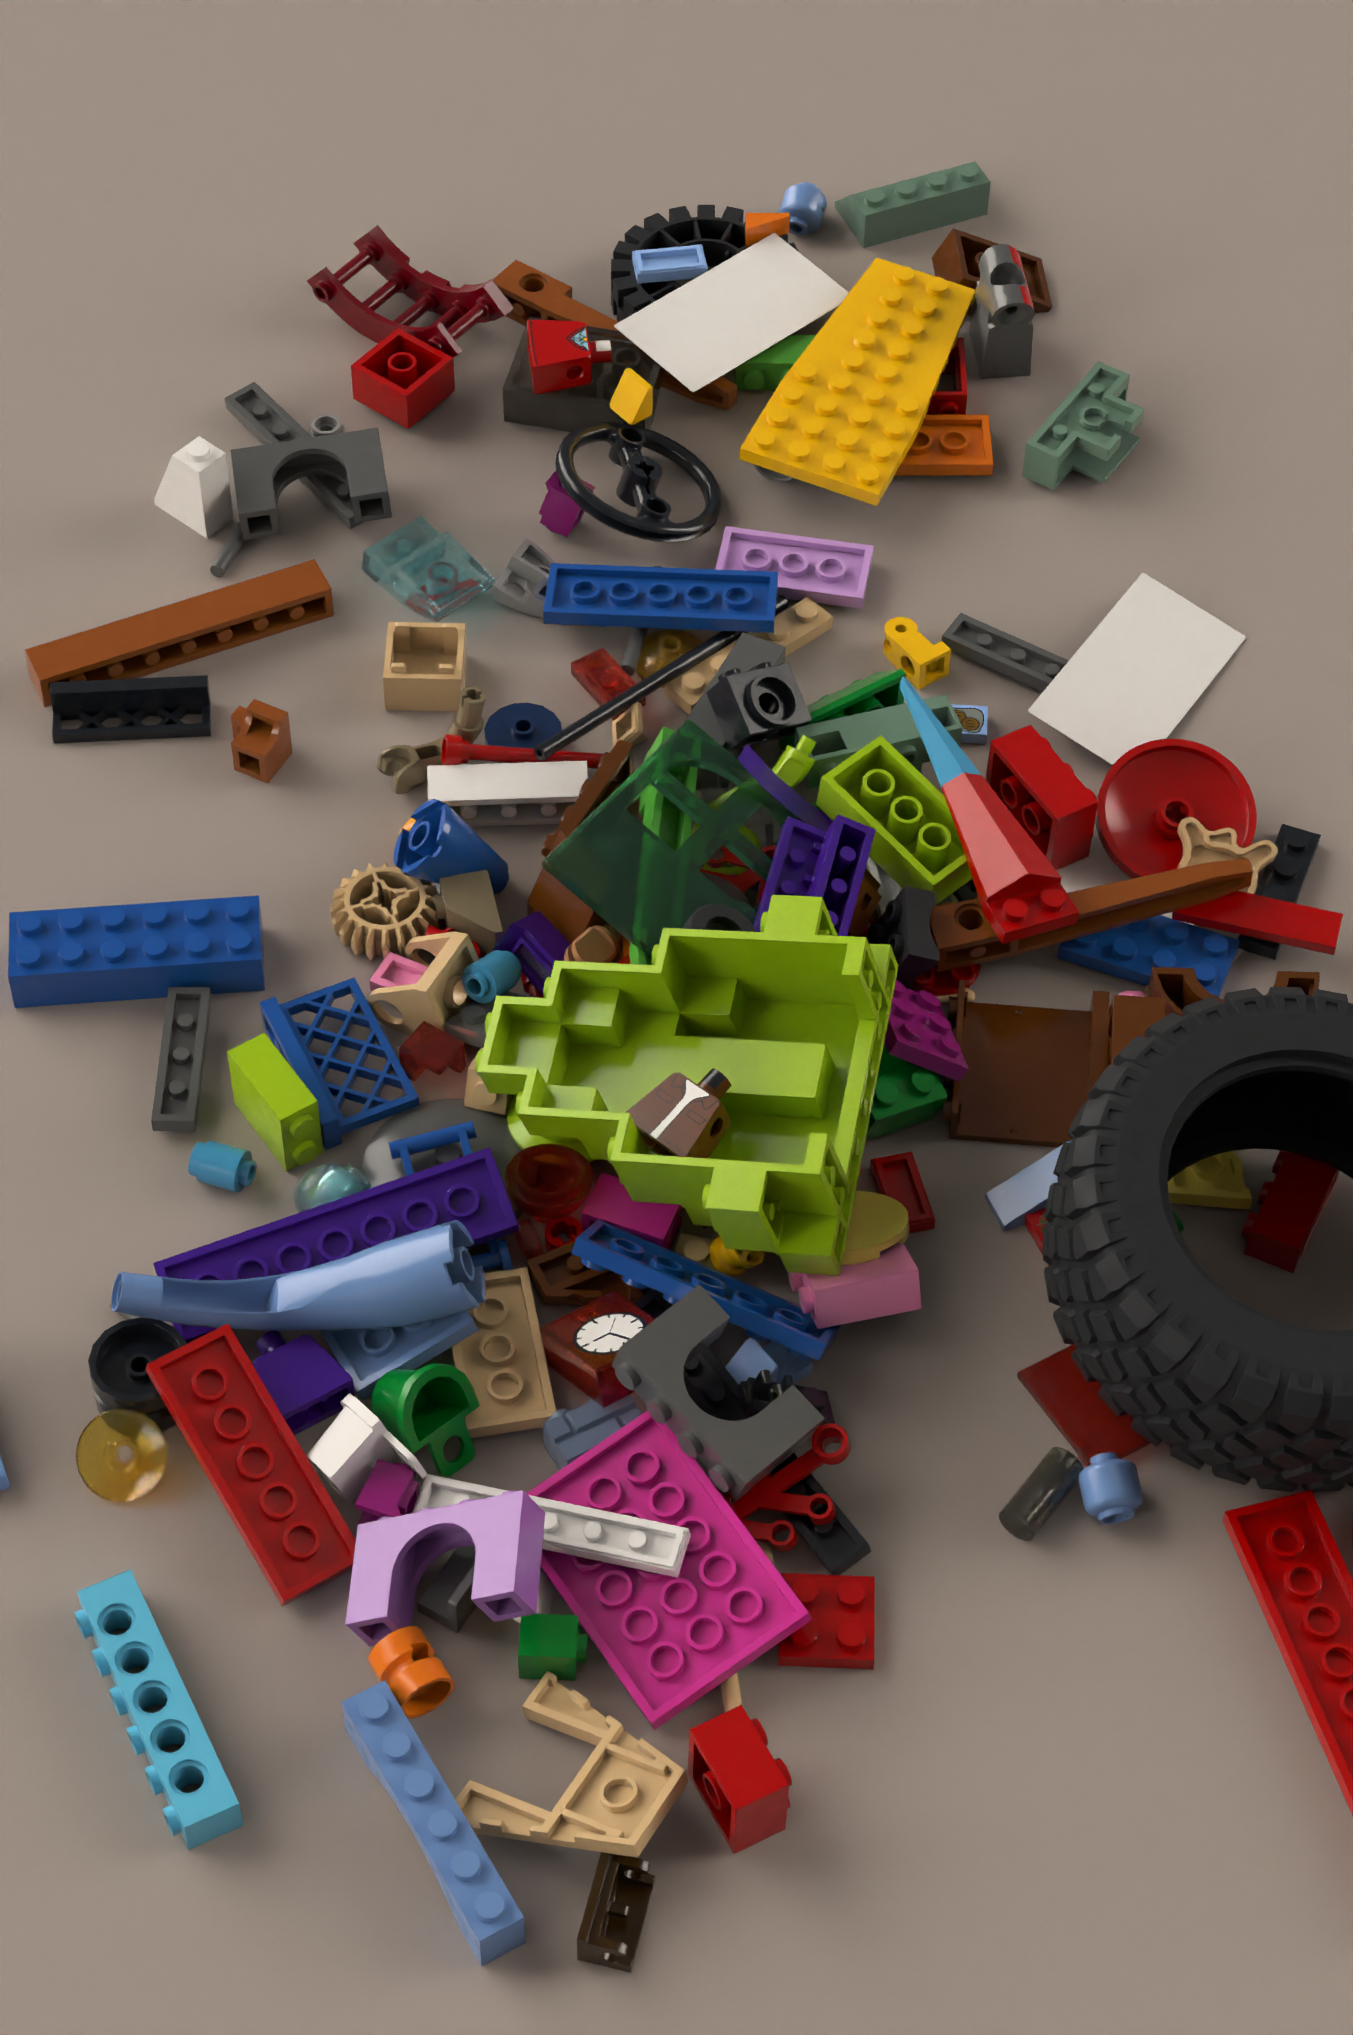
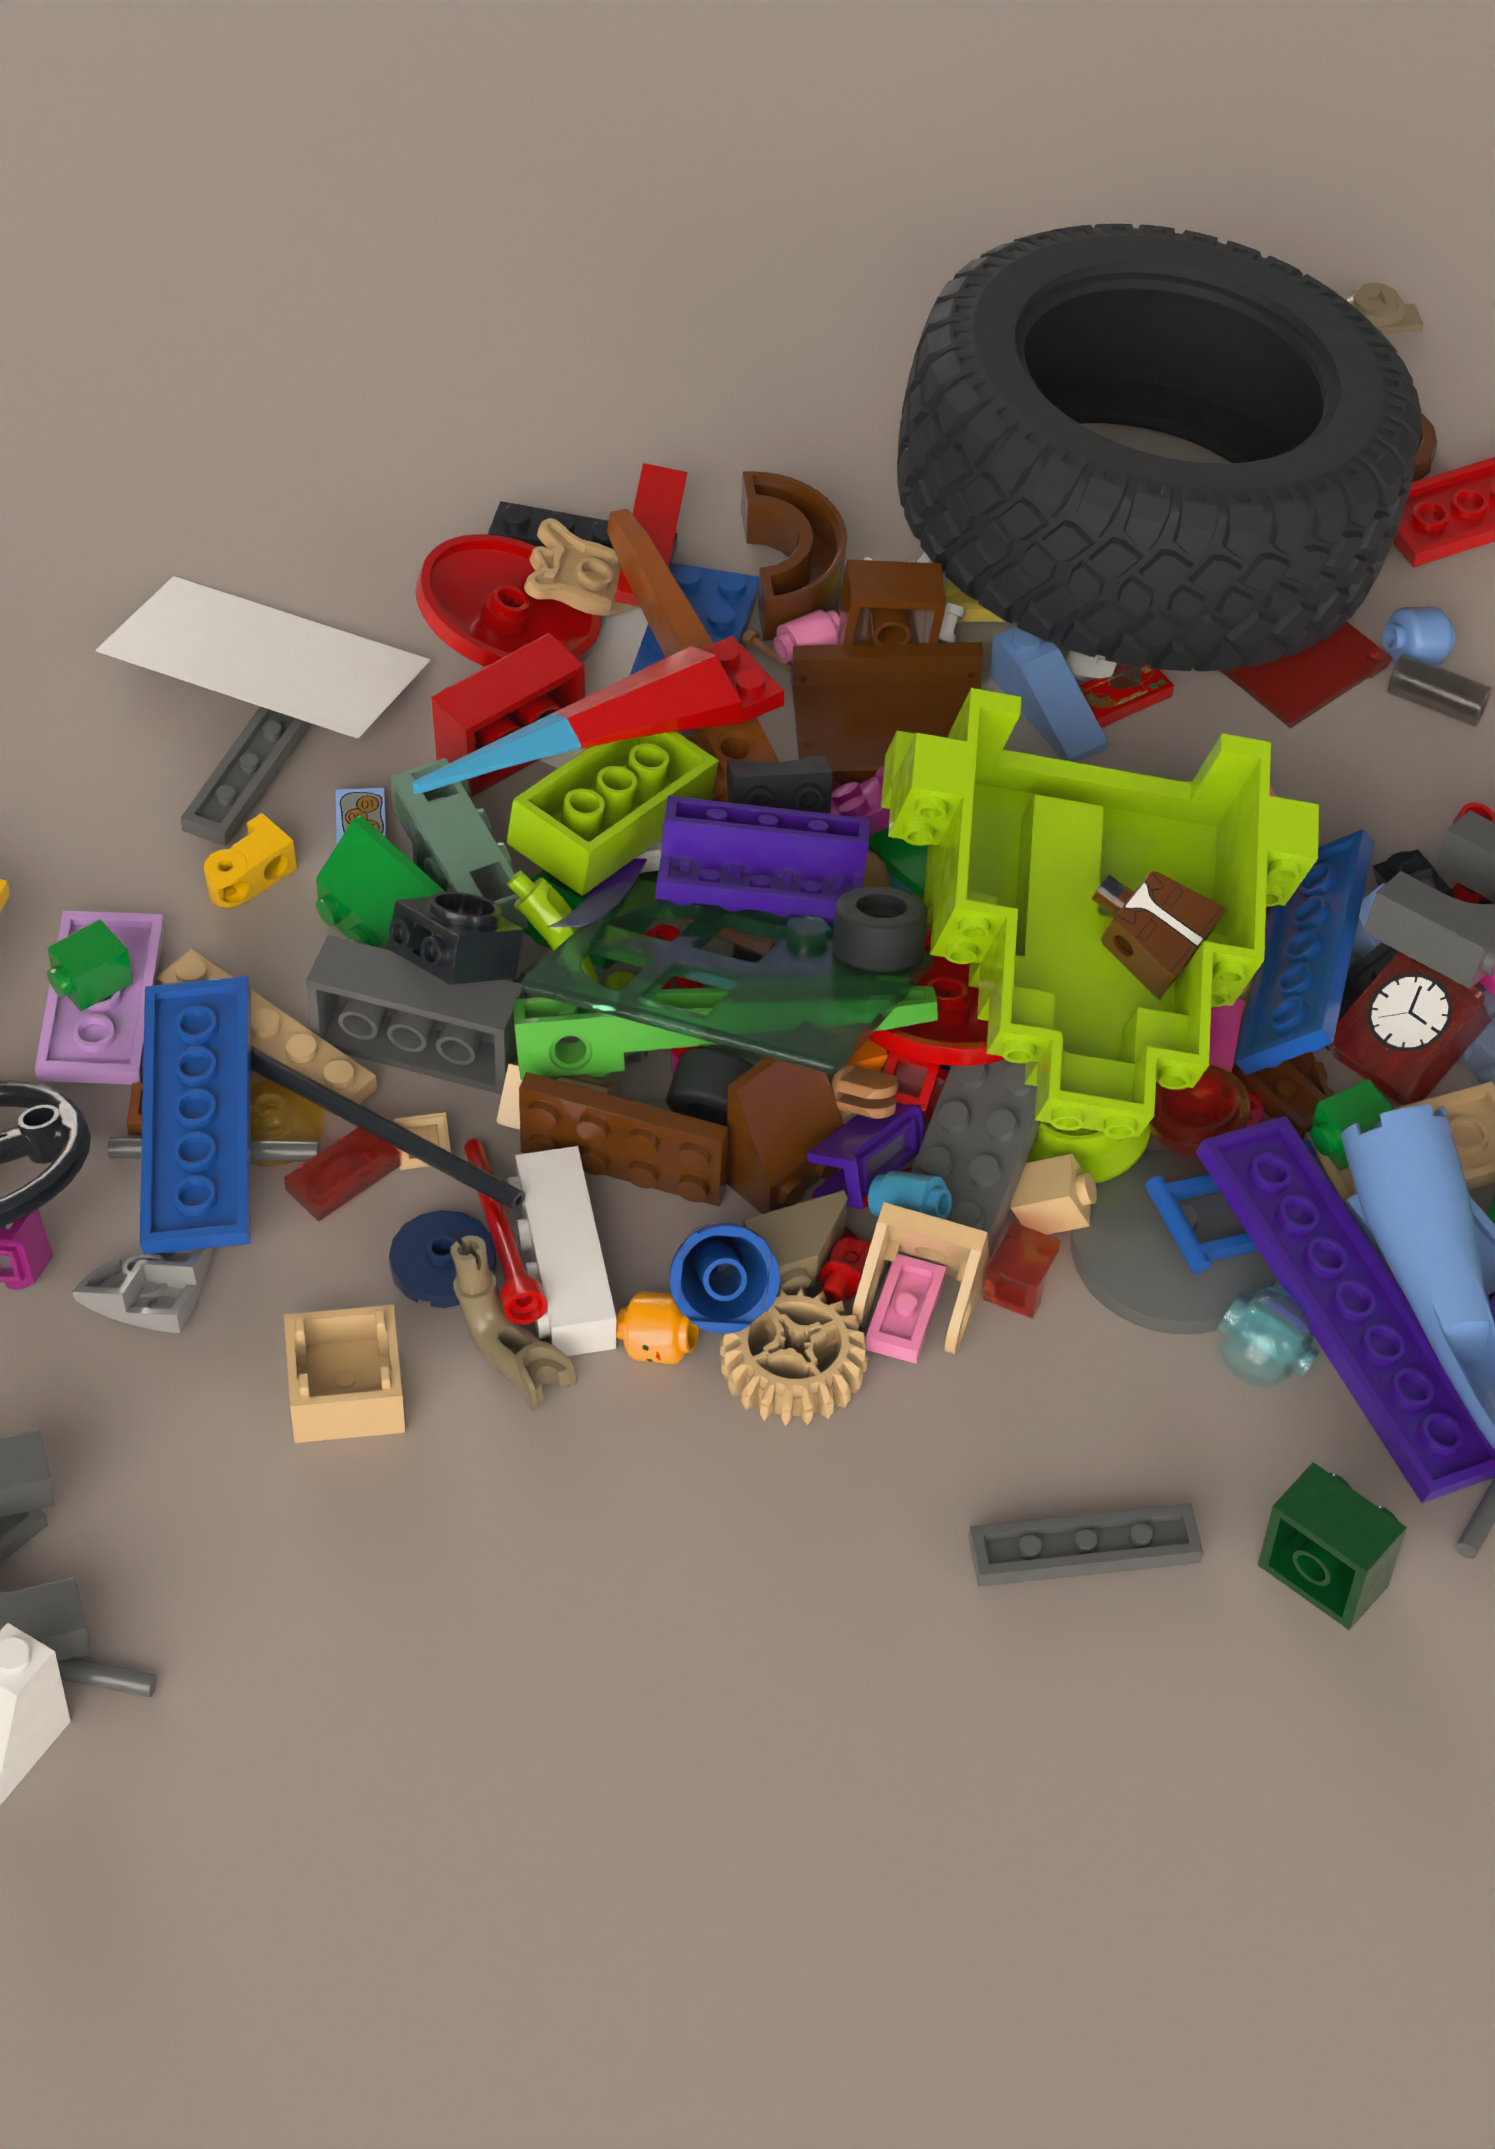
camera: 100 degrees left, 0 degrees up
blue brick [8,895,265,1008] -> none
dark orange brick [25,559,334,707] -> none
black fence [50,675,211,744] -> none
dark azure brick [188,1140,257,1192] -> none
lime brick [227,1033,323,1172] -> none
dark orange brick [231,699,293,783] -> none
blue fence [259,977,420,1150] -> none
clear light blue slope [361,515,496,622] -> none
none -> green brick [47,919,133,1011]
none -> dark green brick [1258,1462,1407,1630]
none -> green brick [1310,1079,1395,1171]

